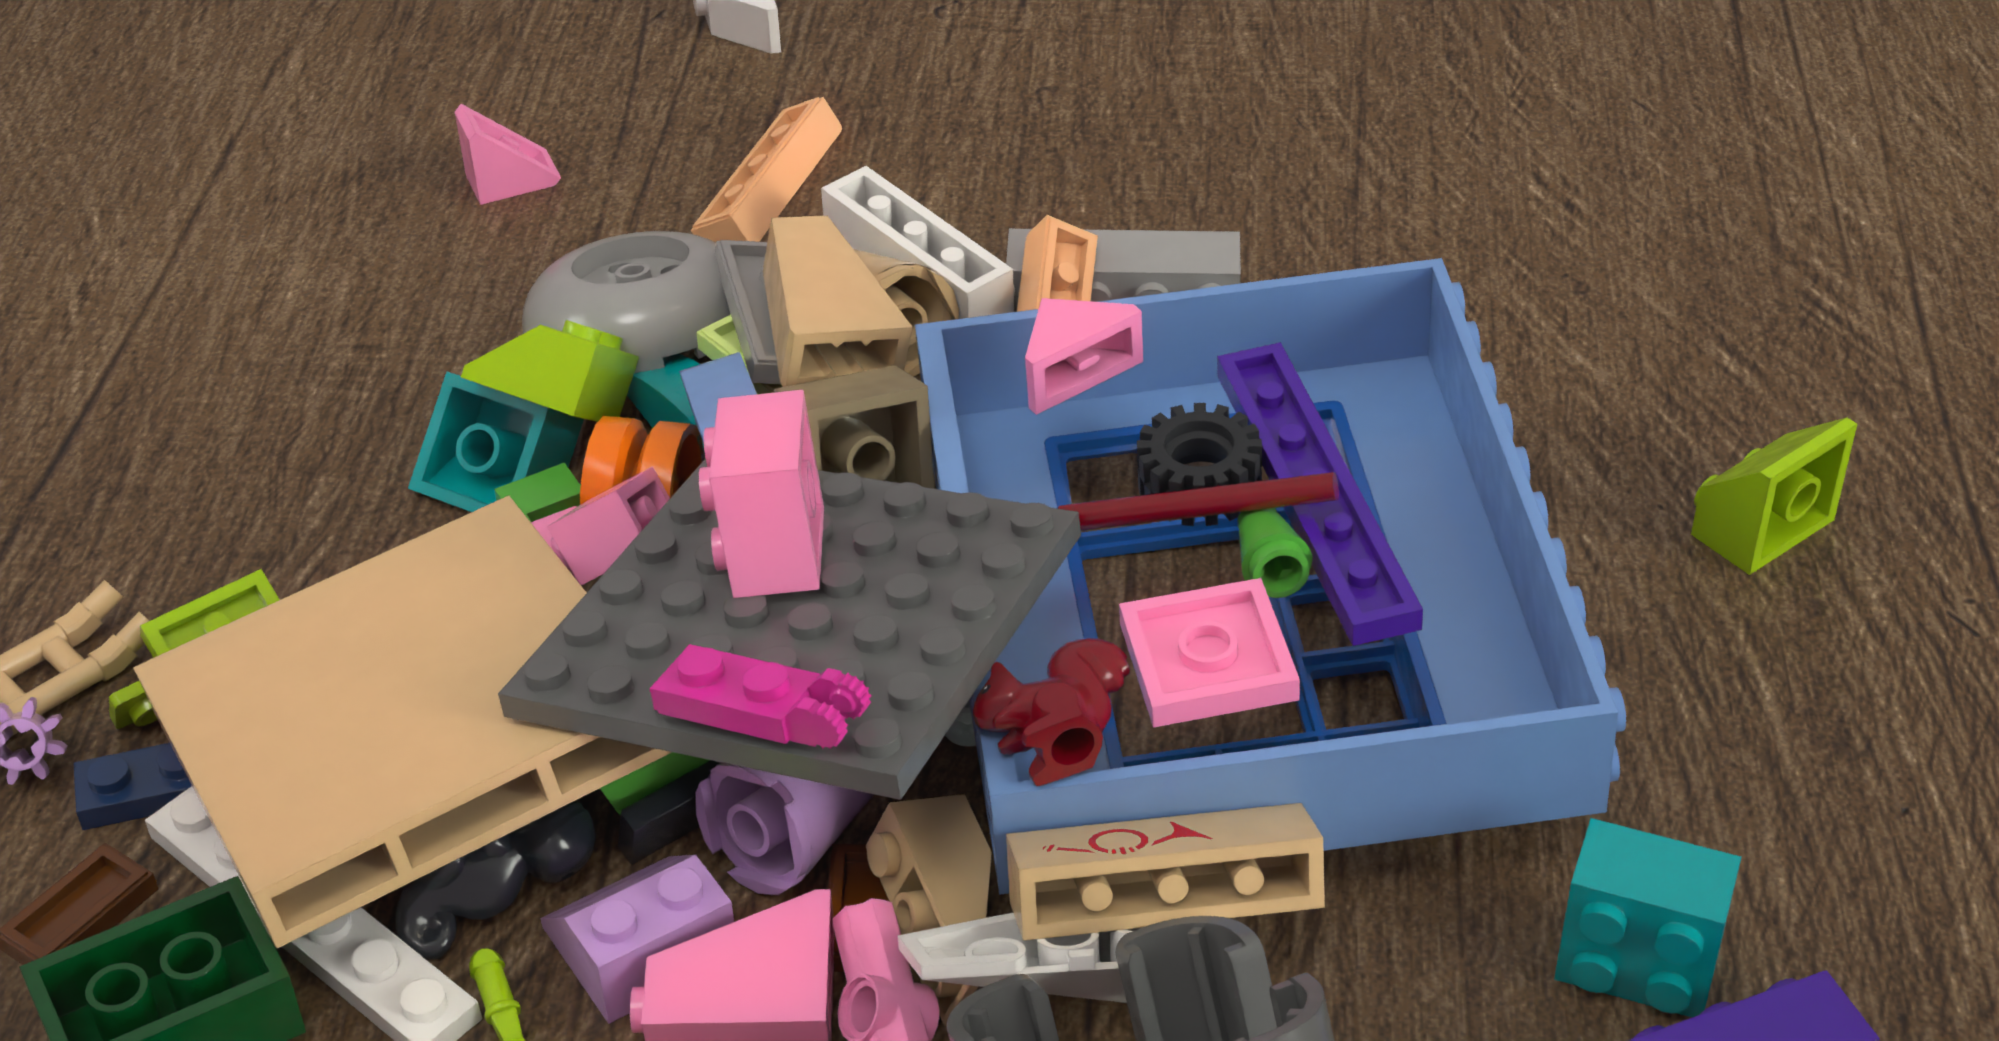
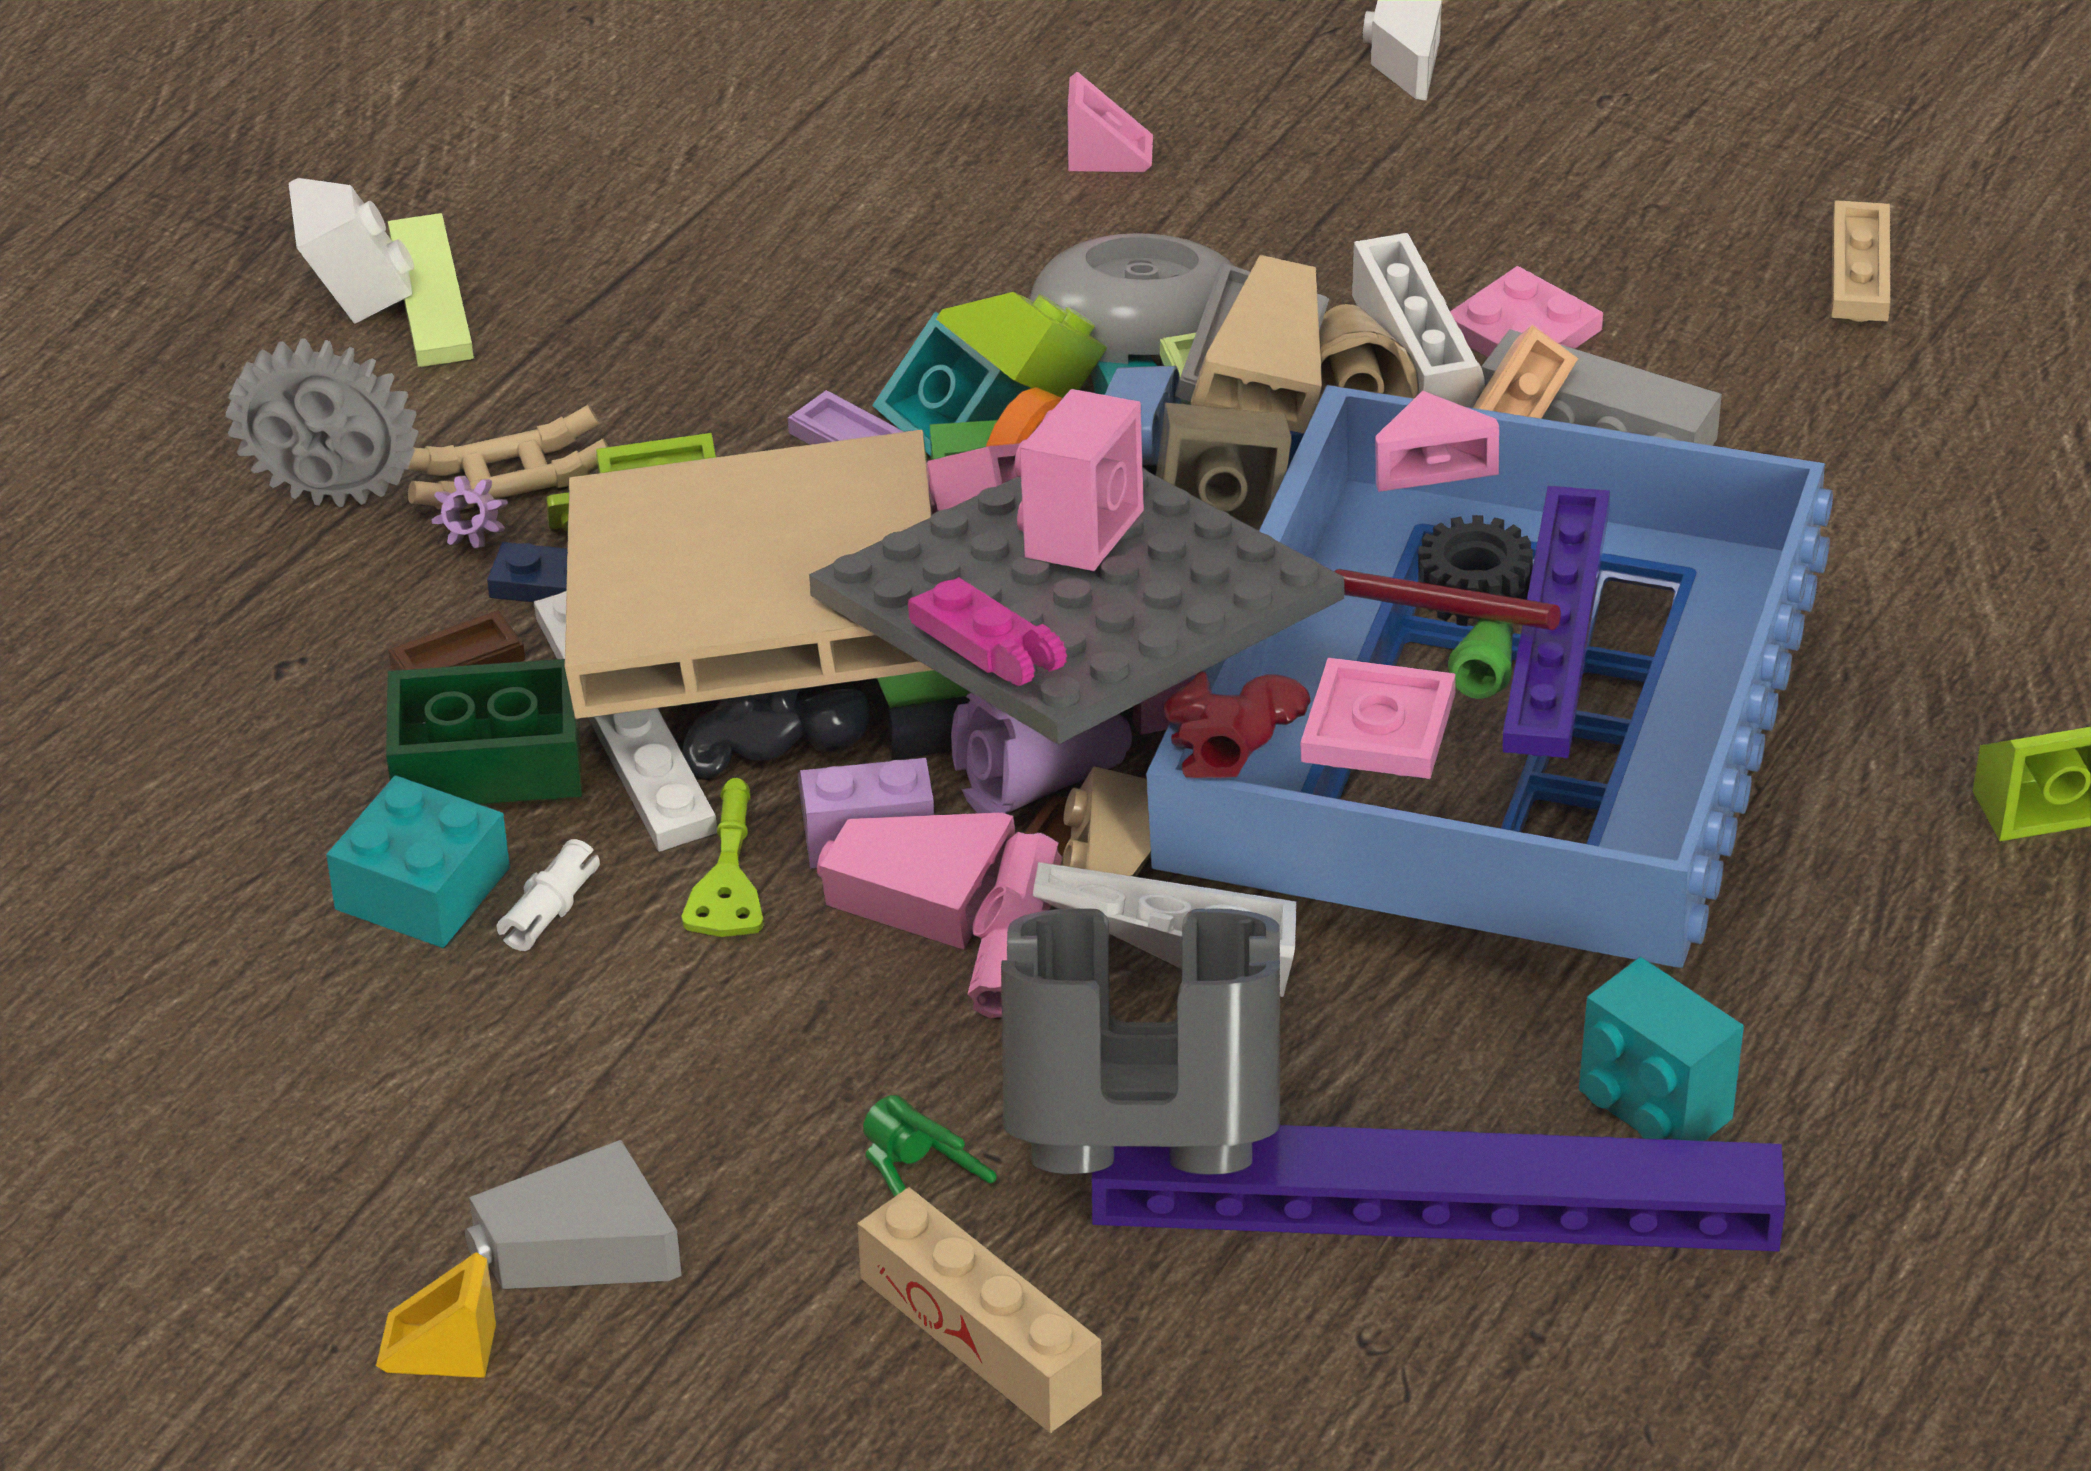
camera: 25 degrees right, 0 degrees up
light nougat slope [691,97,842,242] -> none
tan brick [1006,803,1325,941] -> none
none -> lavender tile [788,390,904,445]
none -> bright pink plate [1450,266,1603,357]
none -> tan plate [1831,200,1890,322]

